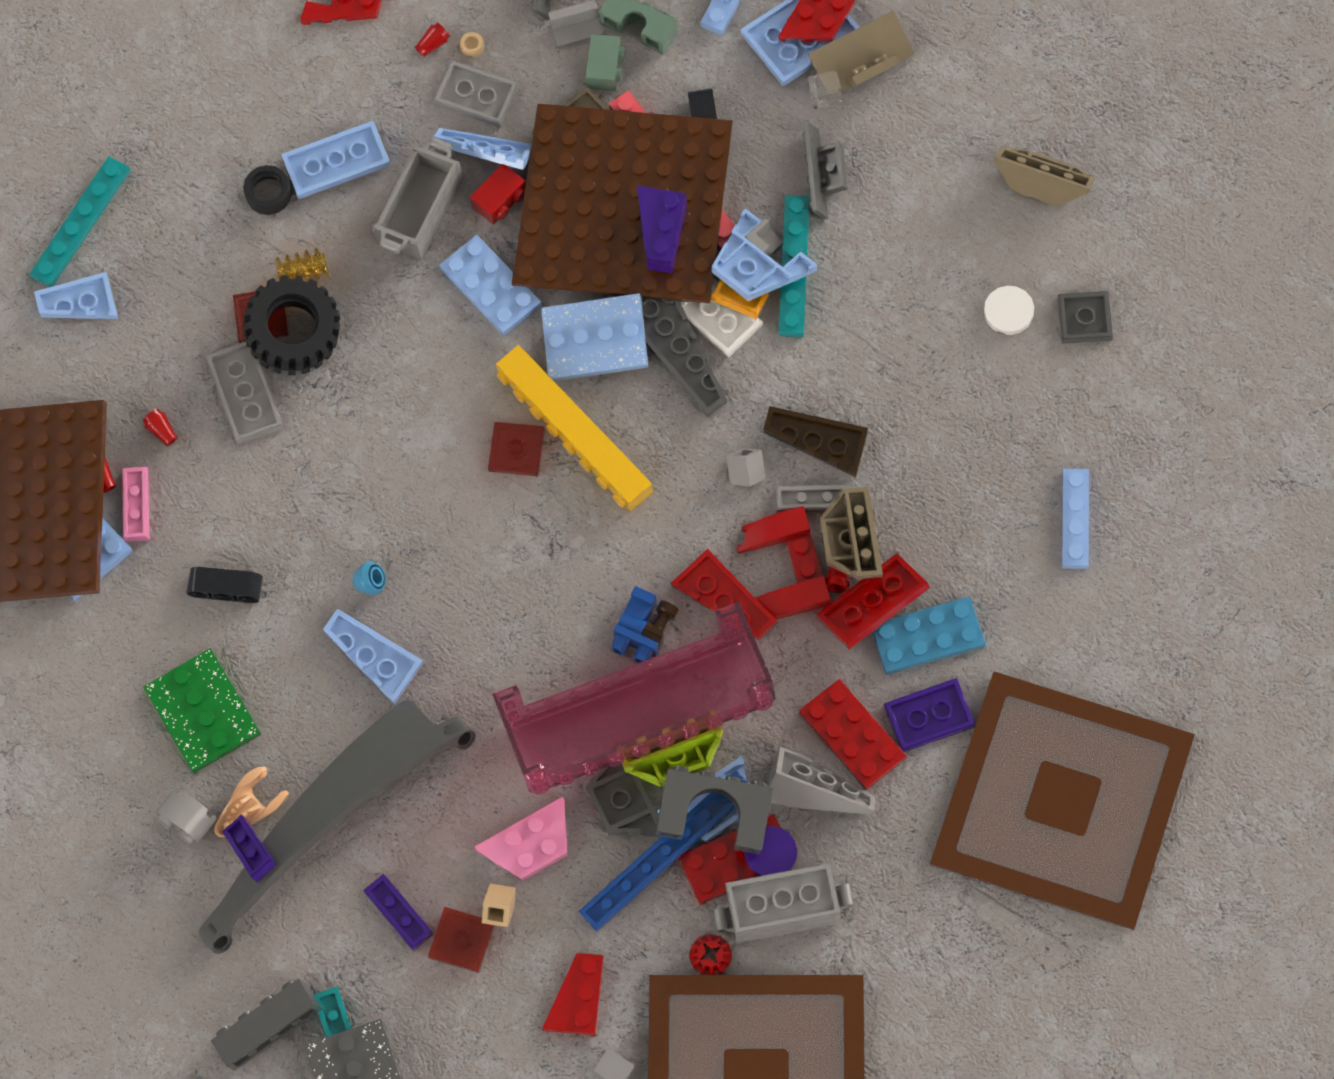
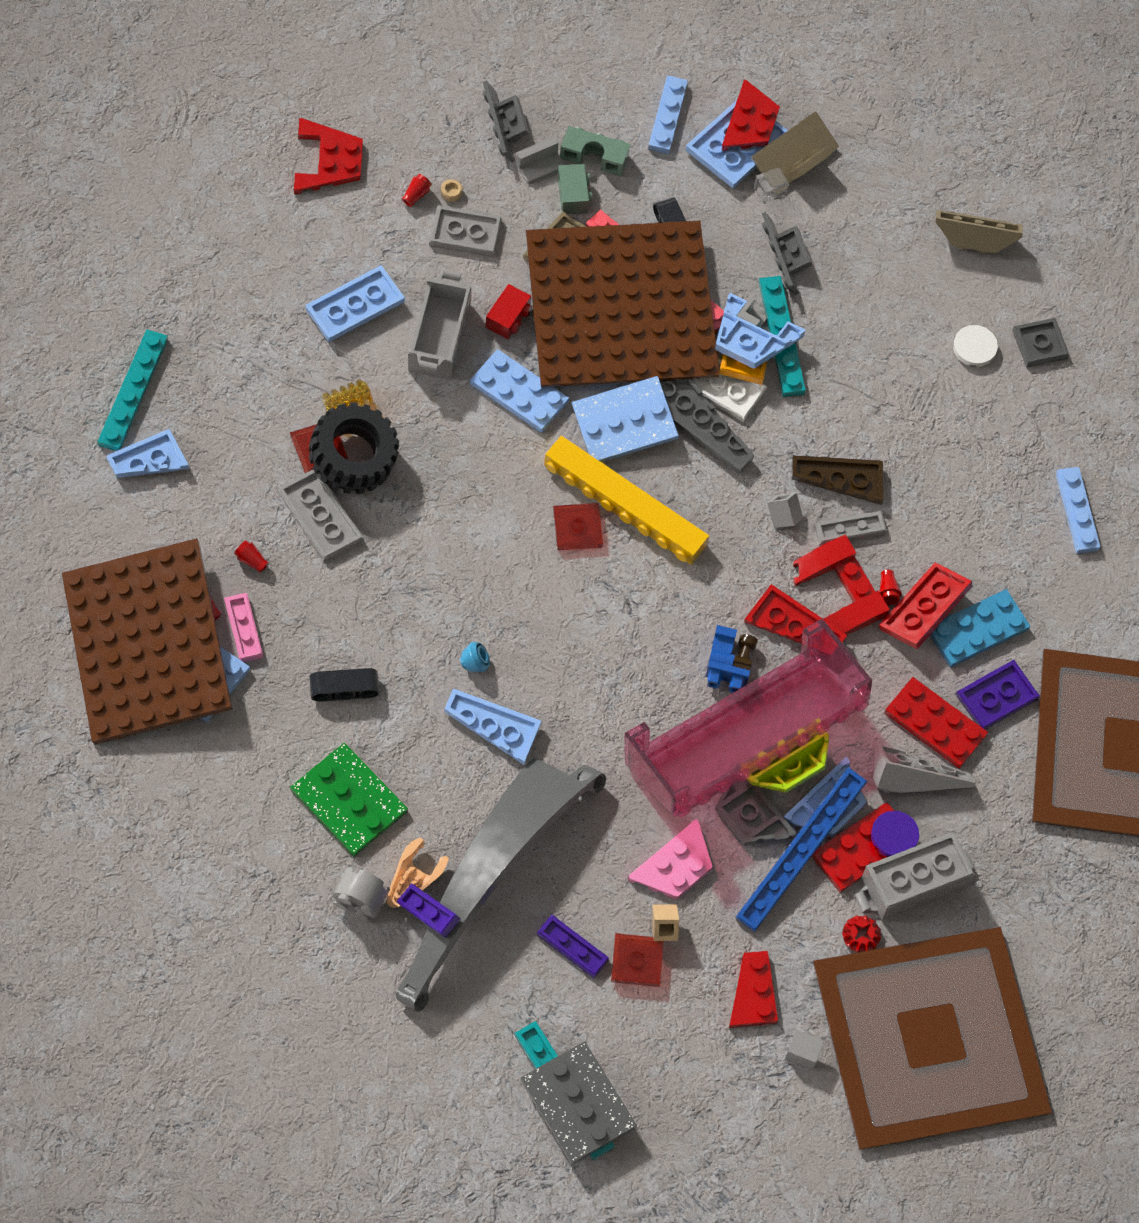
camera: 25 degrees left, 5 degrees down
dark grey brick [211,979,322,1071] -> none
black tyre [243,165,292,215] -> none
light blue wing [433,128,532,170] -> none
dark purple wedge [637,185,687,273] -> none
dark grey arch [655,766,773,855] -> none
dark tan wedge [820,487,883,579] -> none

